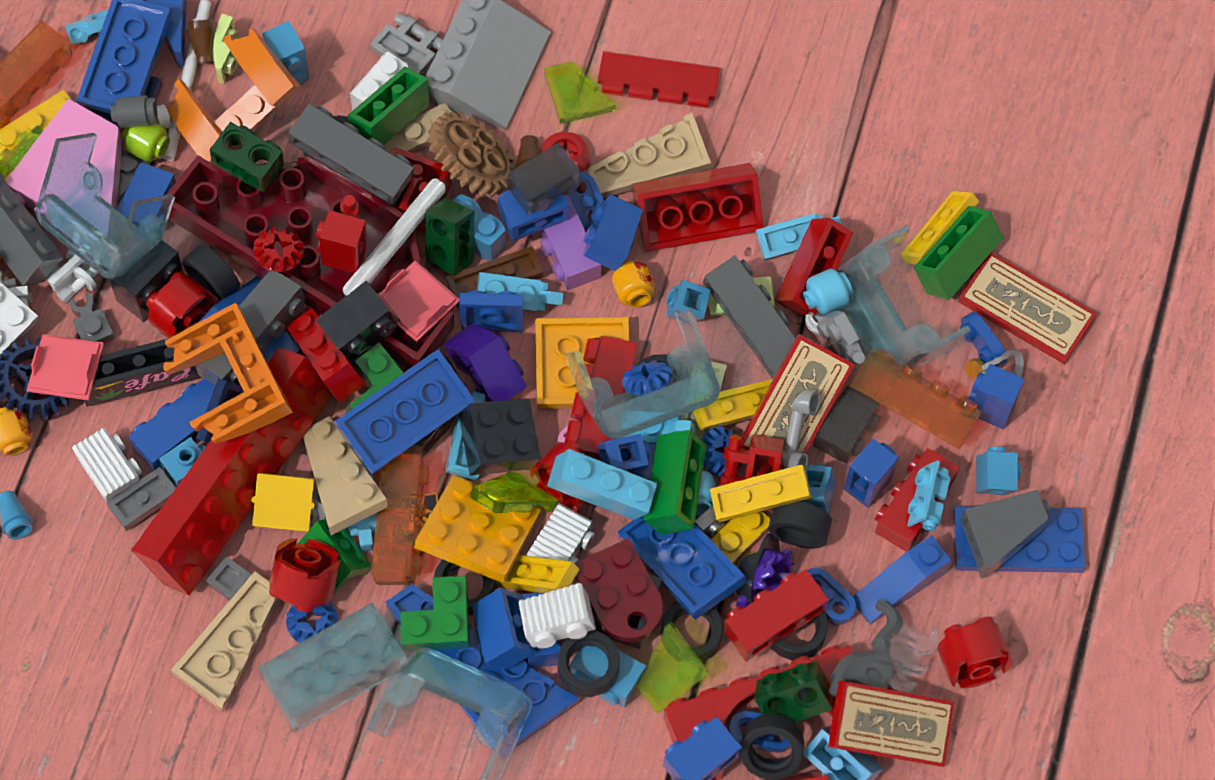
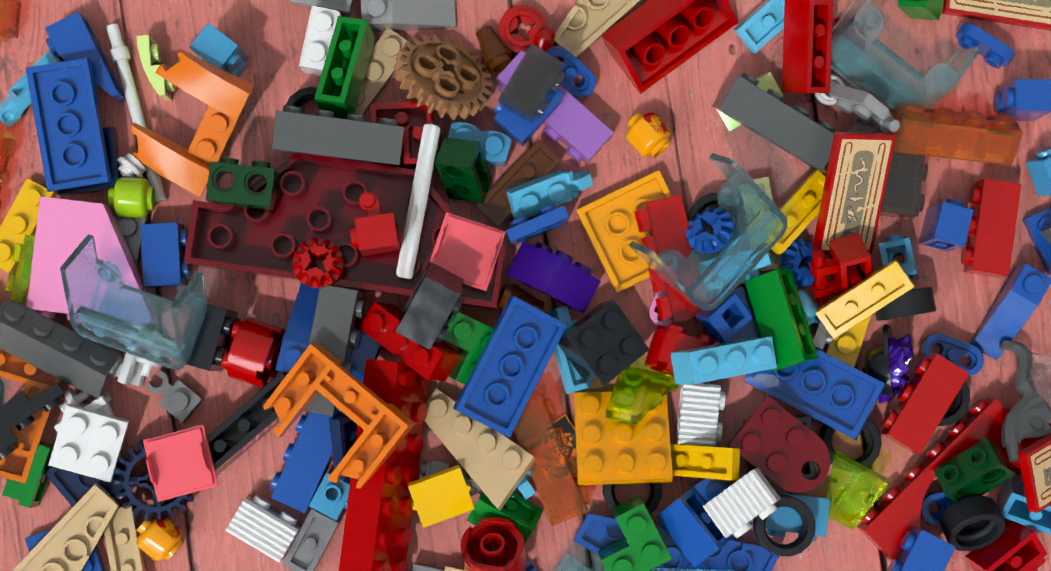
camera: 25 degrees left, 20 degrees up
dark grey brick [111,95,158,128] -> none
black tyre [182,244,240,301] -> none
reddish brown cone [187,19,216,63] -> none
blue brick [583,194,643,271] -> none
dark azure brick [666,280,711,324] -> none
light grey bar [782,389,820,472] -> none
medium azure head [803,269,852,314] -> none
medium azure hinge [907,460,951,531] -> none
light grey piece [965,349,1024,379] -> none

